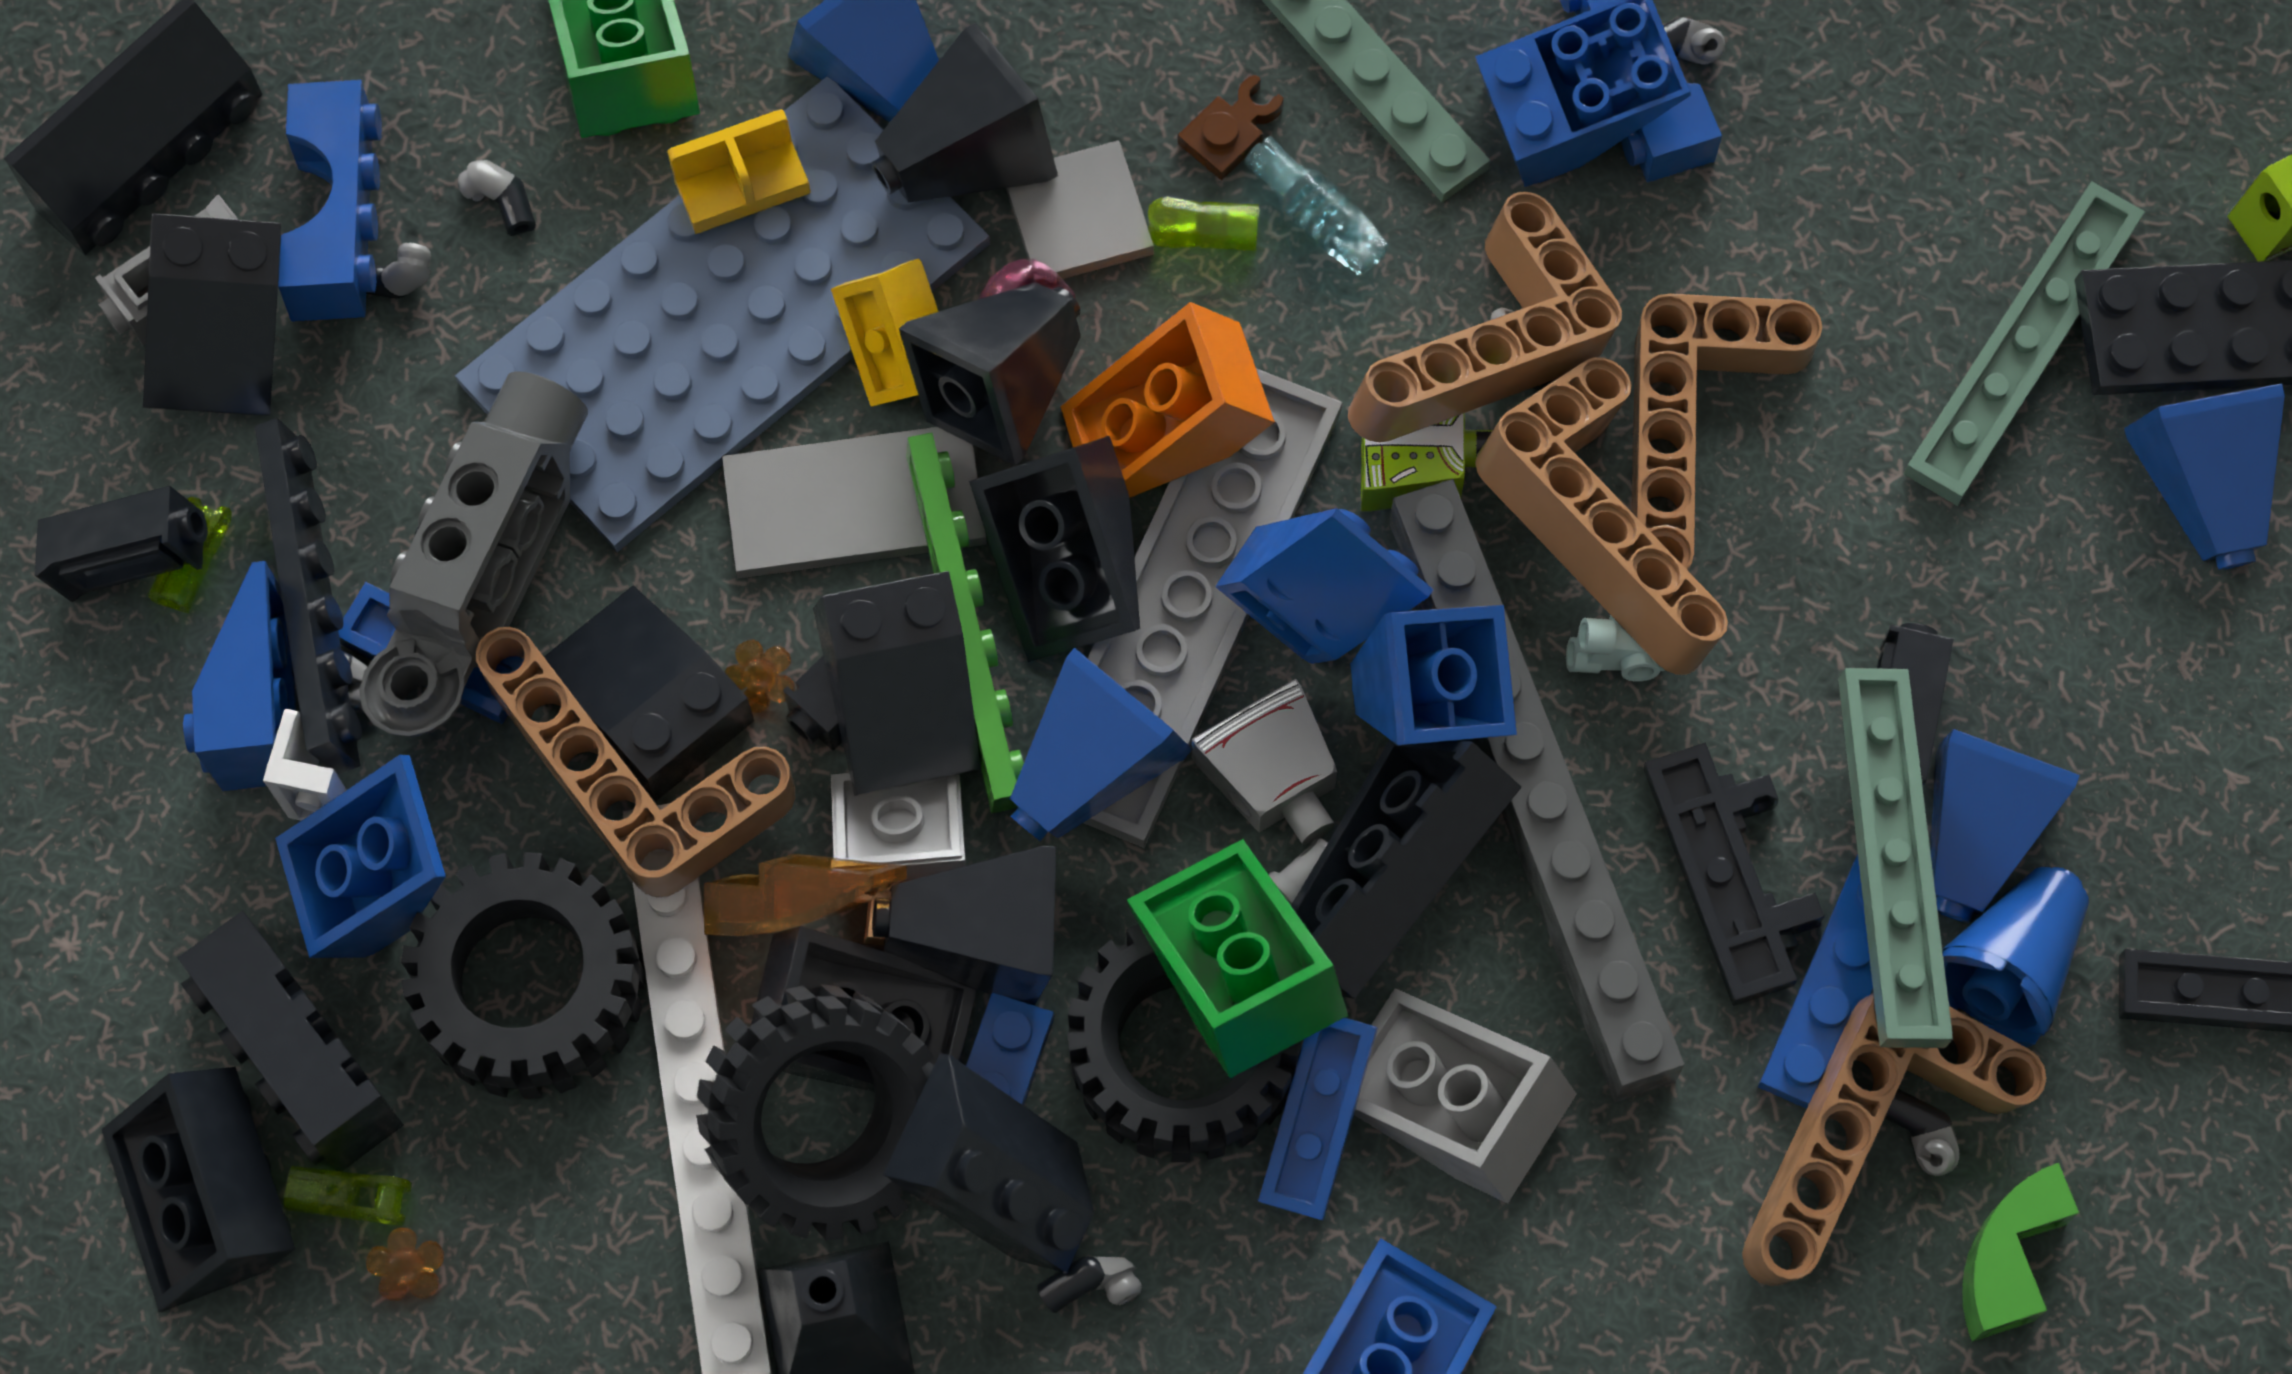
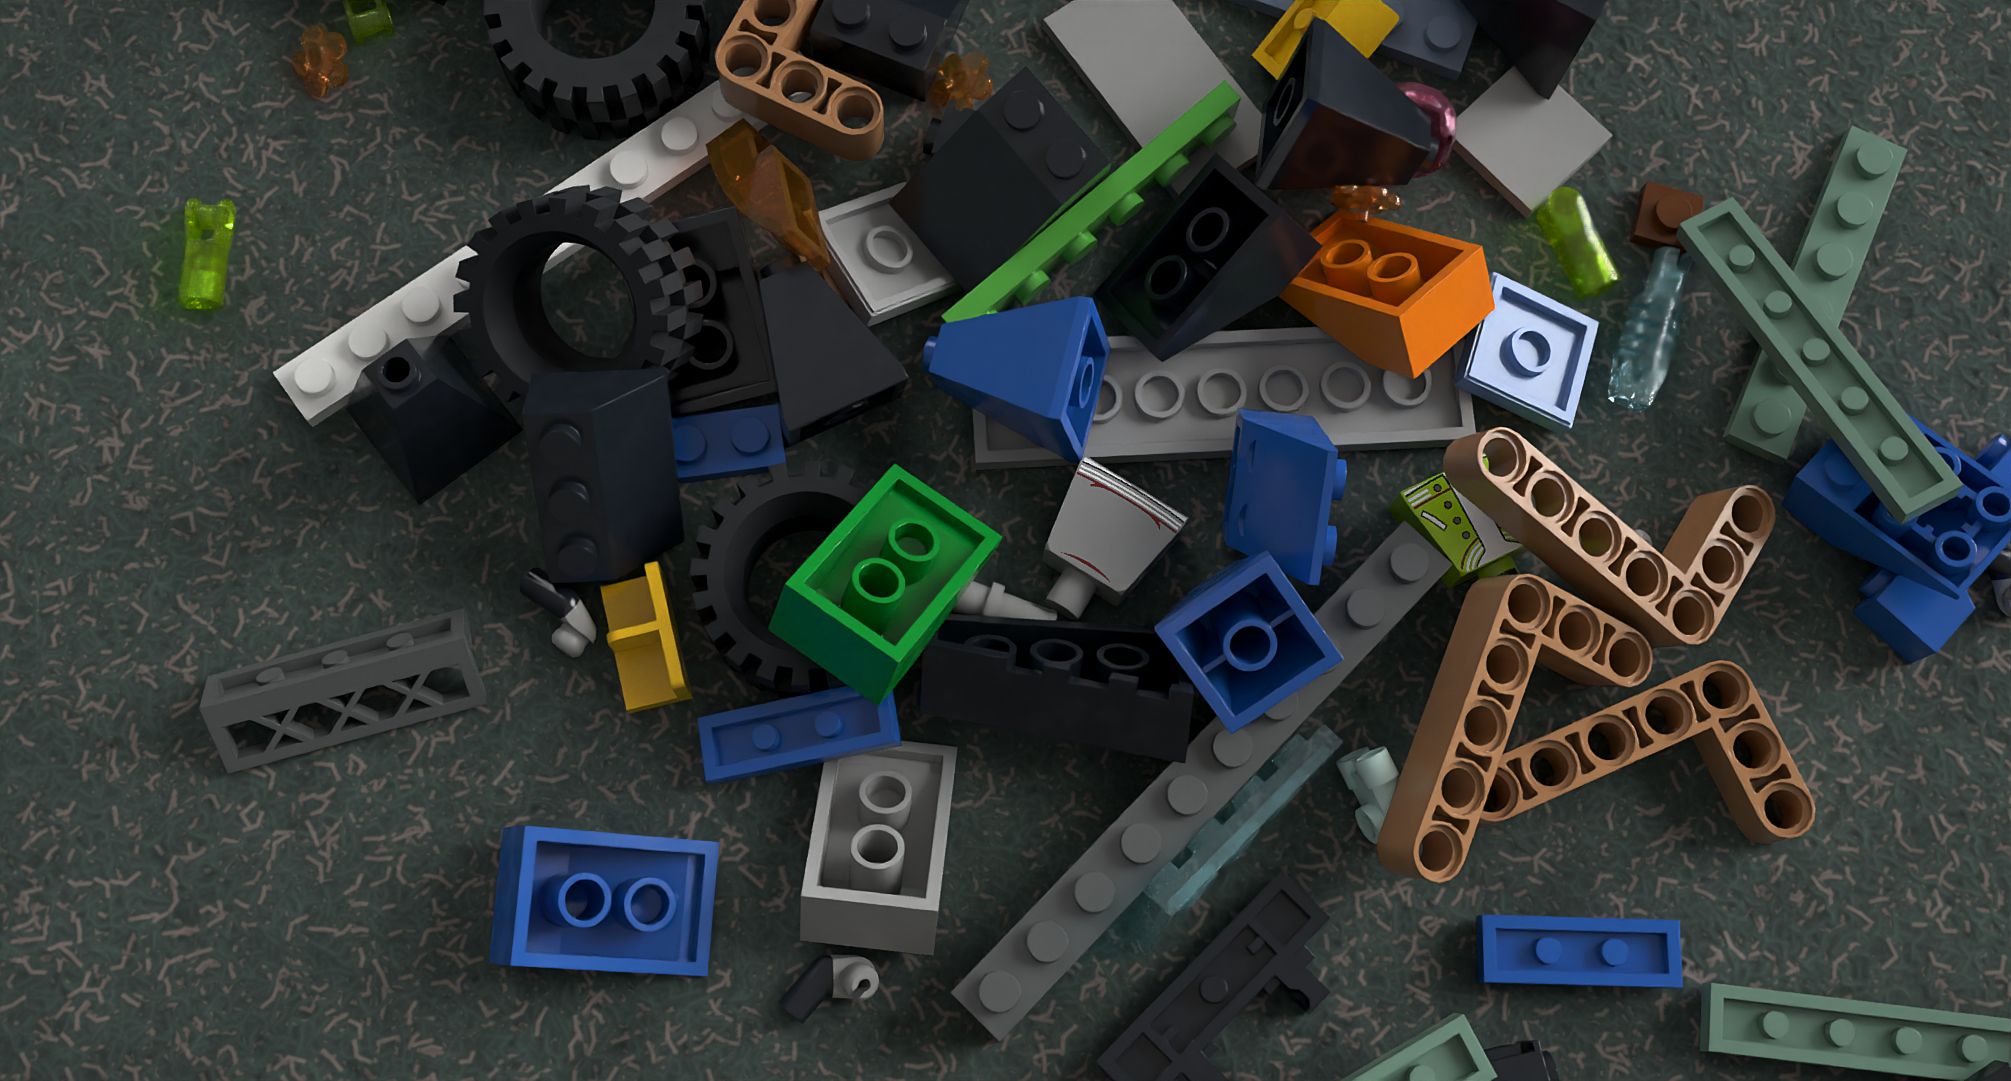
camera: 55 degrees right, 5 degrees up
none -> yellow panel [600,561,693,714]
none -> arm [778,955,879,1024]
none -> clear light blue wing [1127,724,1344,956]
none -> clear orange plant [1331,185,1402,223]
none -> tile [1453,272,1599,435]
none -> blue plate [1476,914,1683,989]
none -> sand green plate [1676,197,1964,525]

